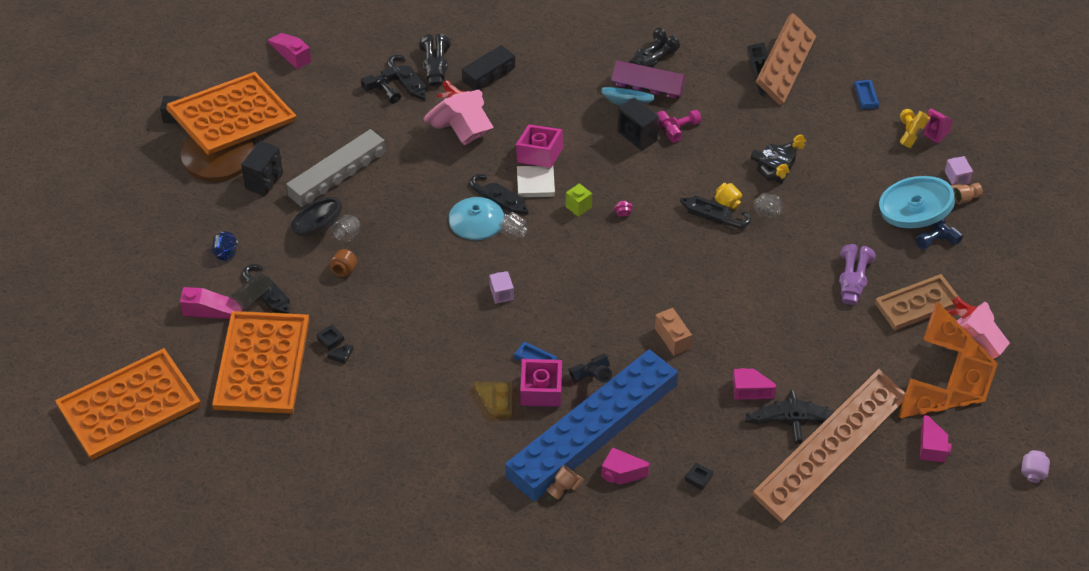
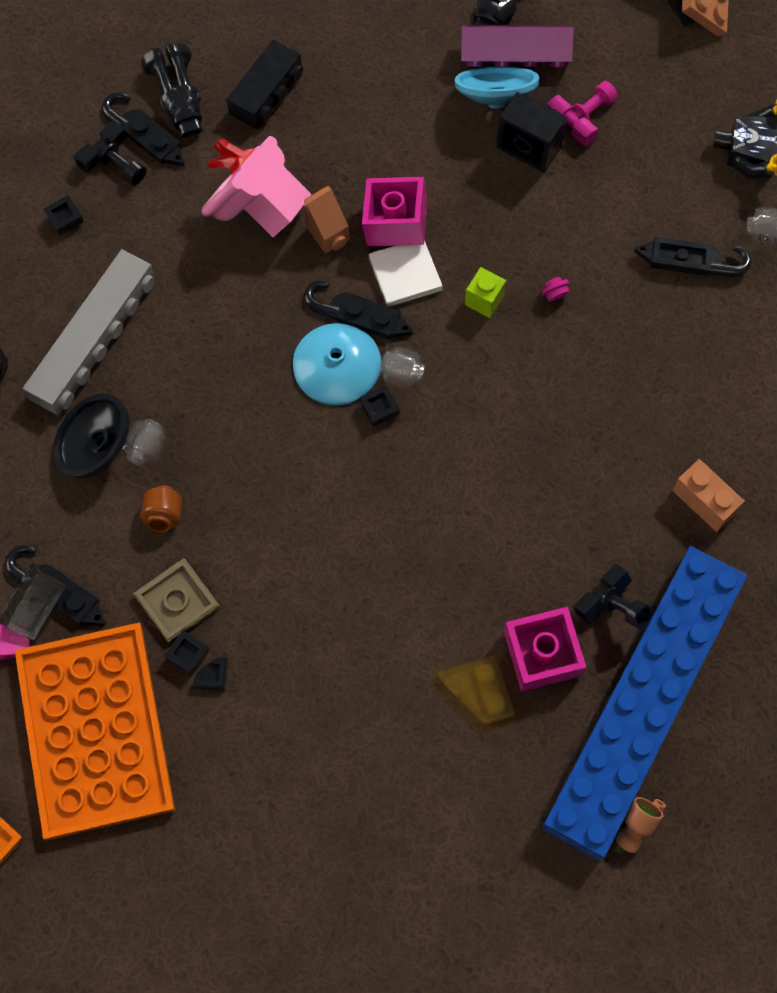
camera: 15 degrees left, 20 degrees up
lavender brick [489,271,514,304] -> none
blue tile [514,342,558,362] -> none
dark pink slope [601,447,650,485] -> none
yellow head [715,183,742,210] -> none
none -> black plate [43,195,84,235]
none -> dark tan tile [133,558,221,644]
none -> nougat slope [304,186,349,254]
none -> black plate [360,385,400,426]

